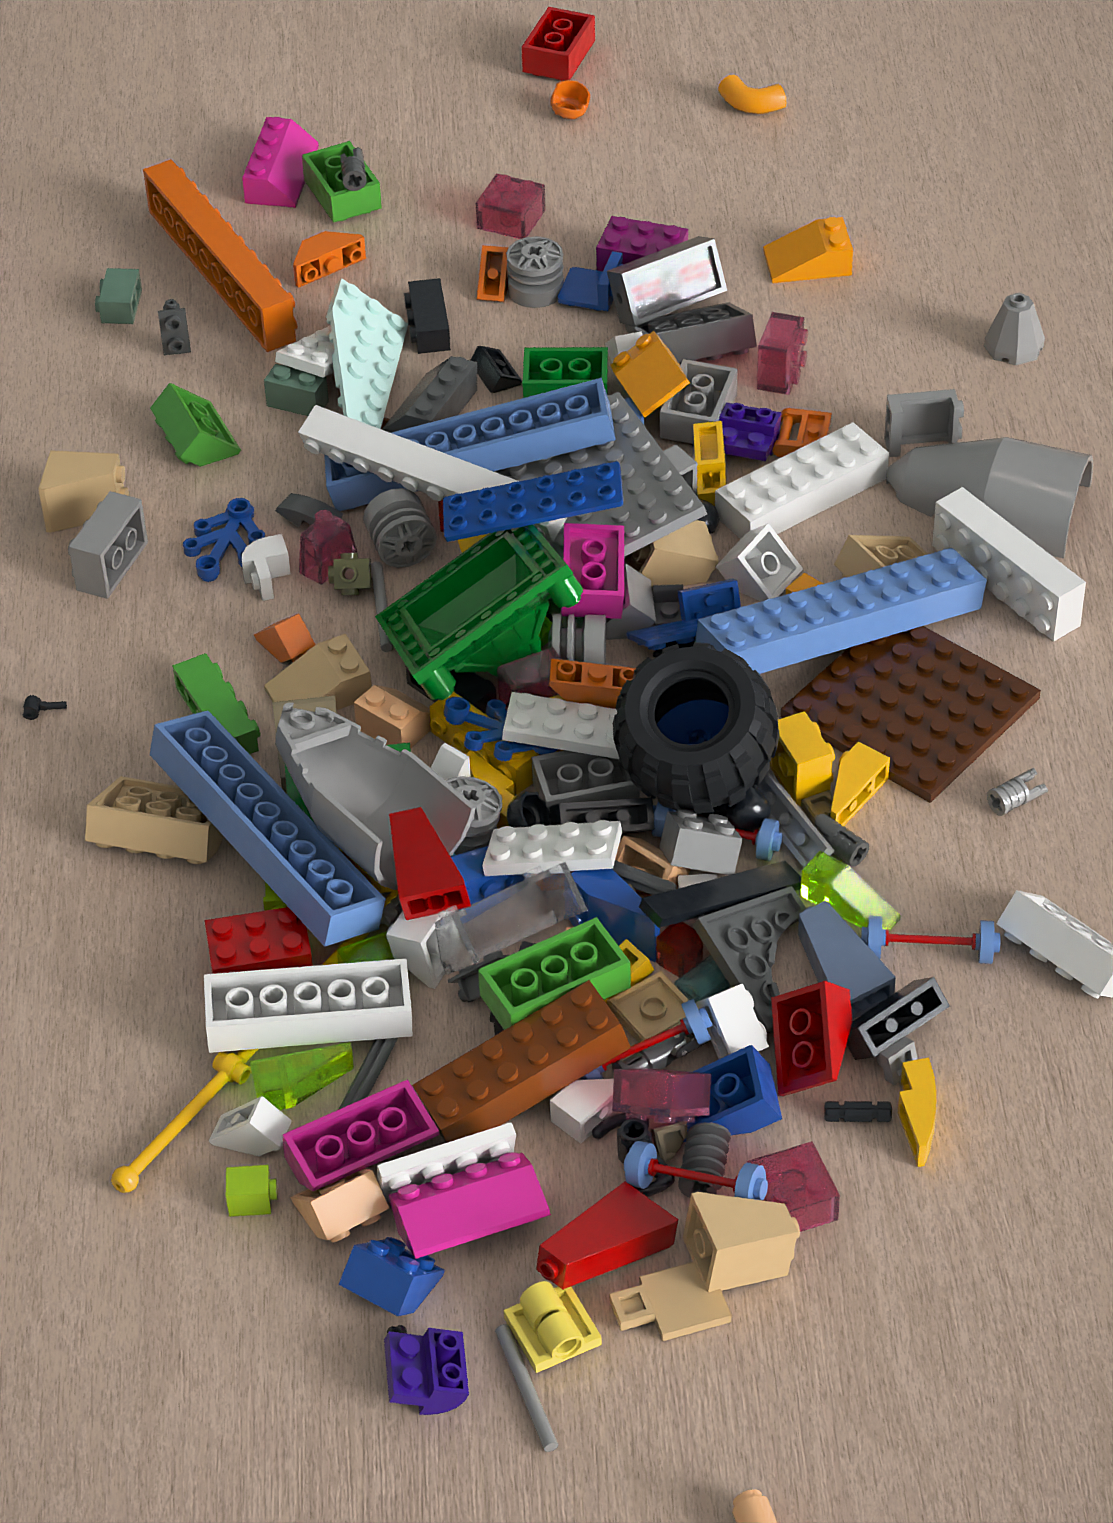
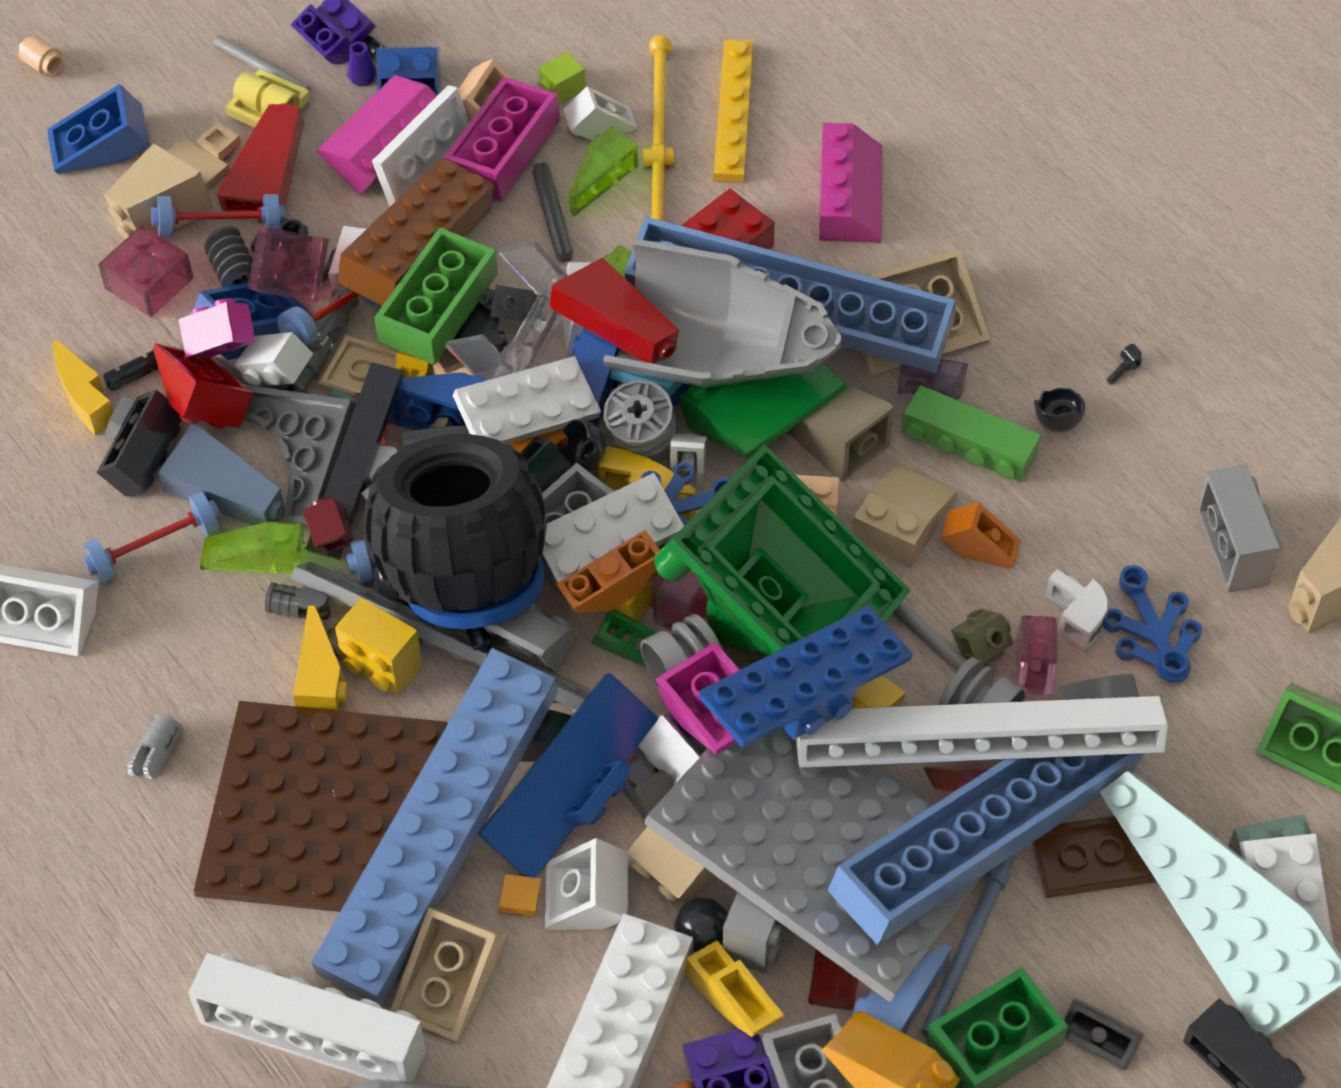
camera: 145 degrees right, 10 degrees up
white brick [204,959,413,1053] -> none
dark grey slope [382,356,477,433] -> none
none -> blue slope [47,84,150,174]
none -> brick [179,298,255,358]
none -> dark red brick [302,498,355,555]
none -> dark purple cone [347,42,377,86]
none -> yellow plate [713,39,753,183]
none -> dark pink slope [819,122,882,243]
none -> black hair [1034,388,1086,433]

